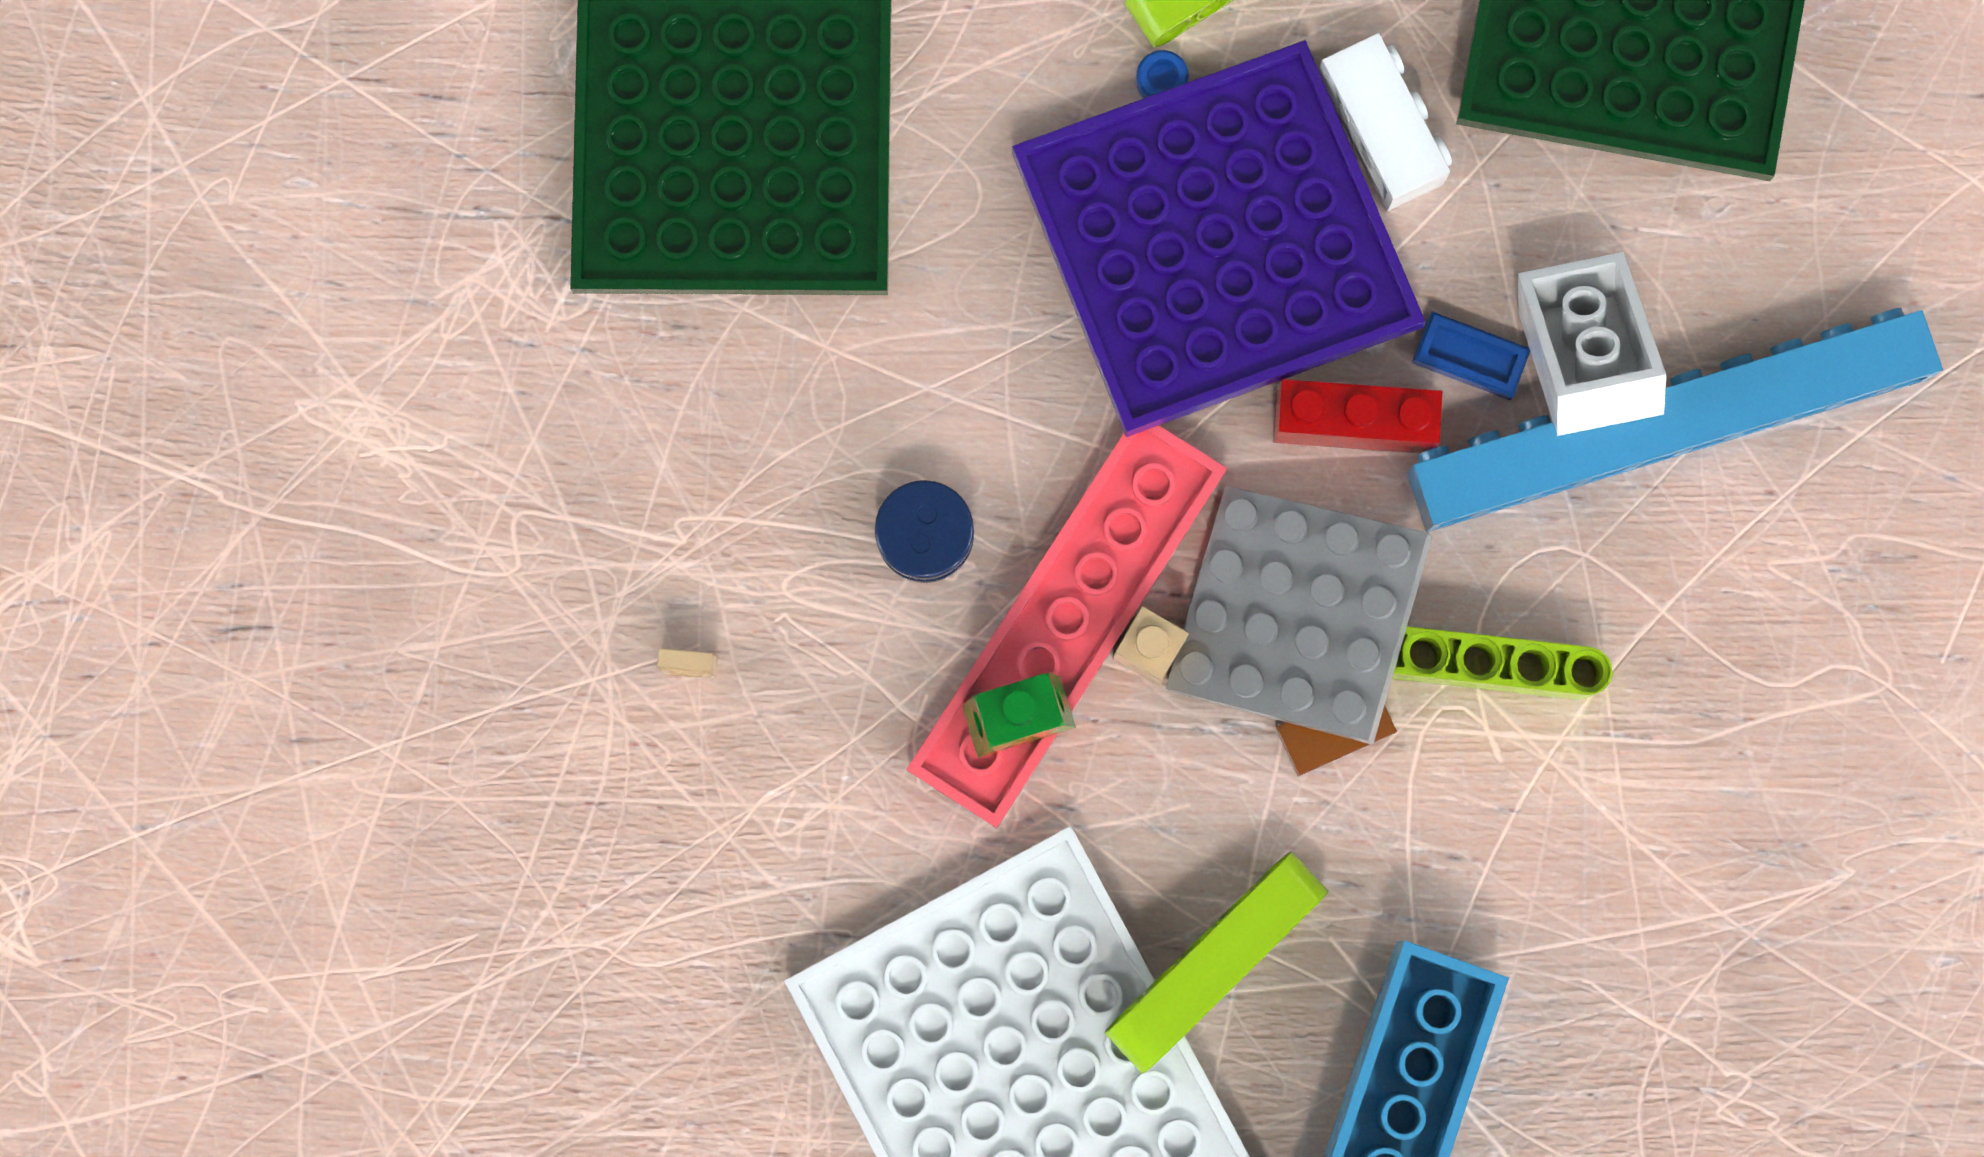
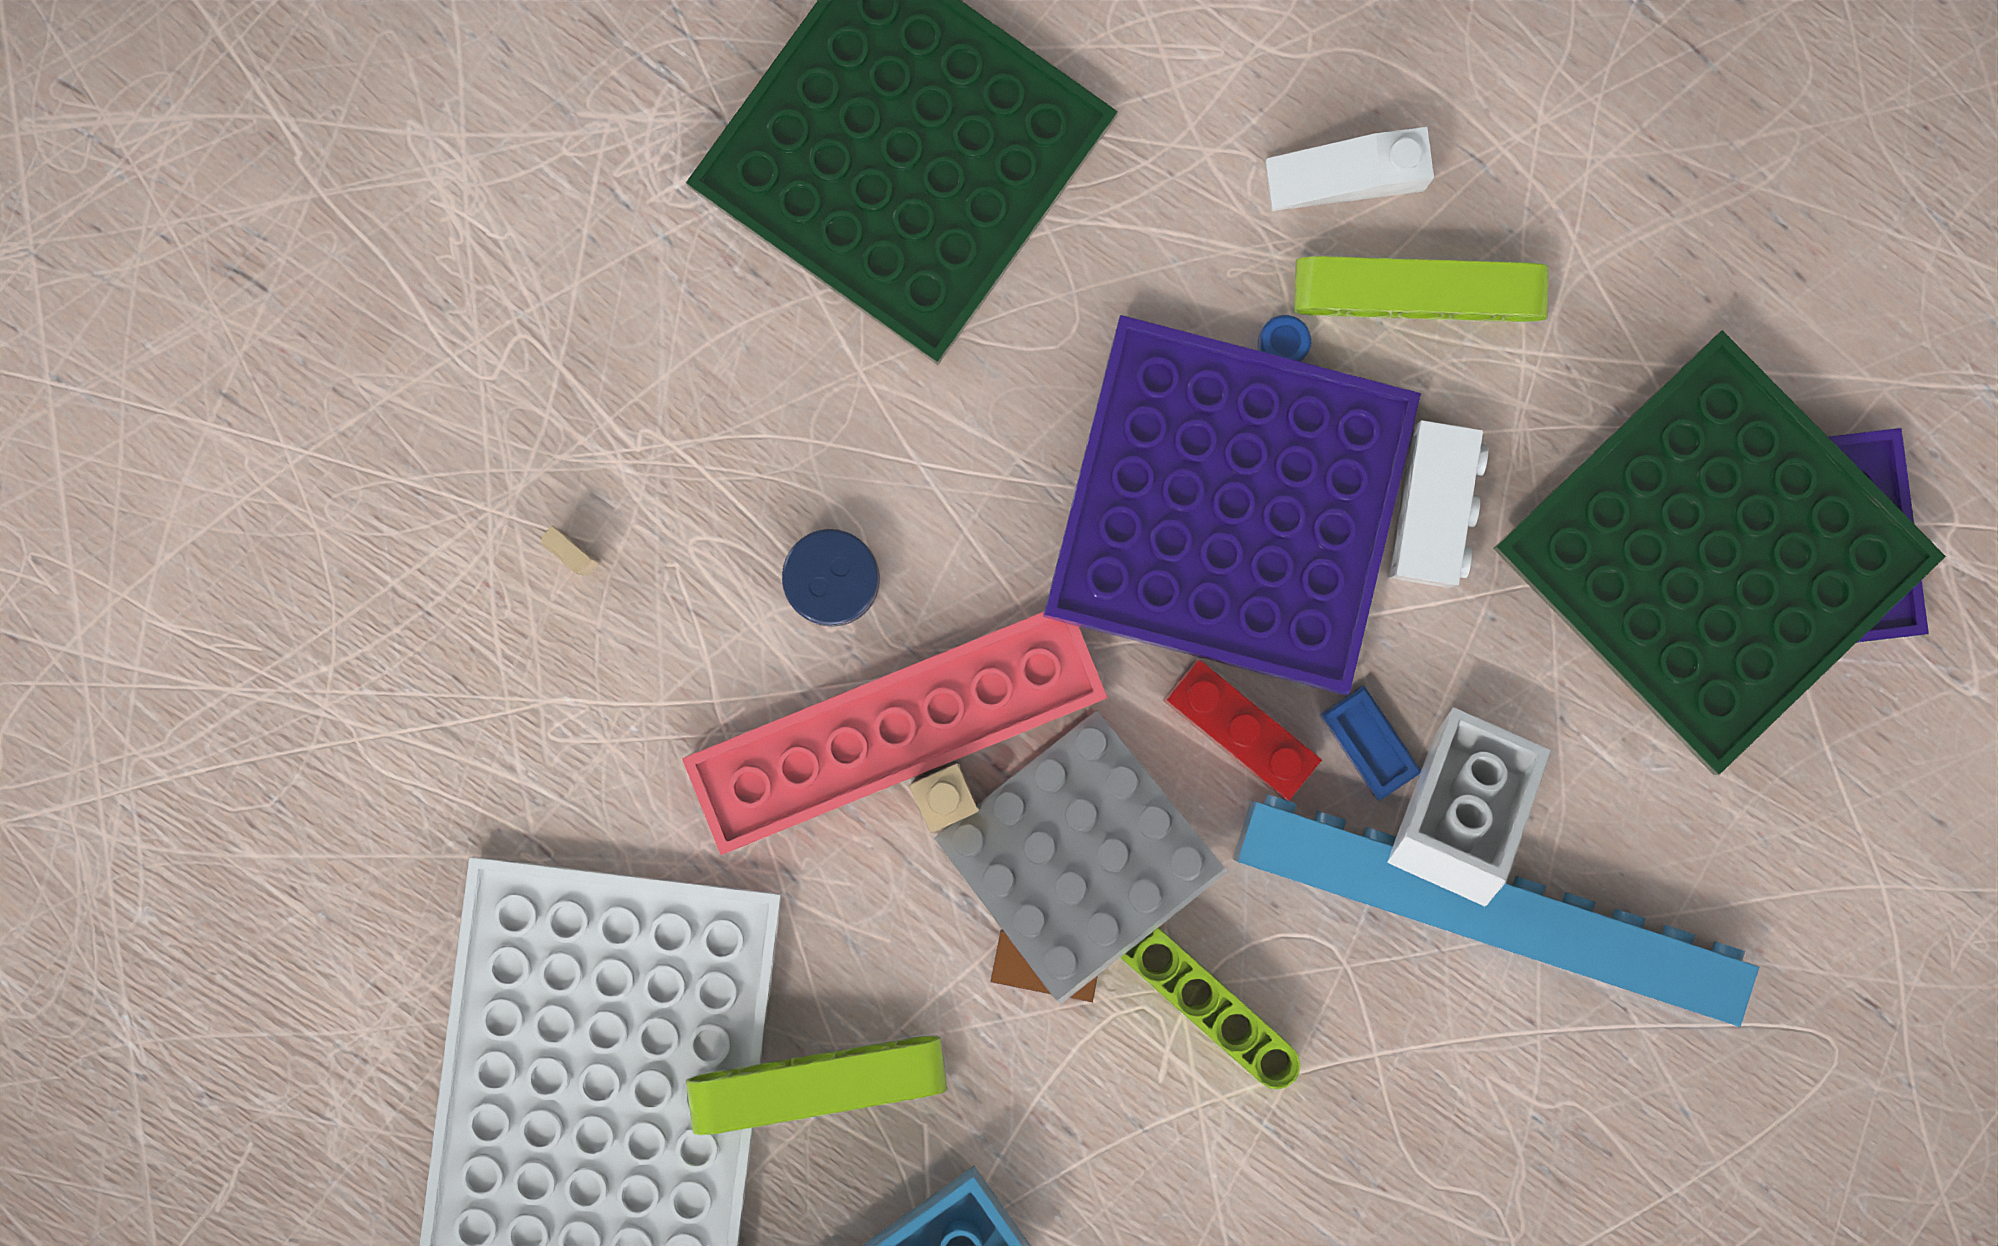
camera: 35 degrees right, 5 degrees up
green torso [962,672,1076,758] -> none

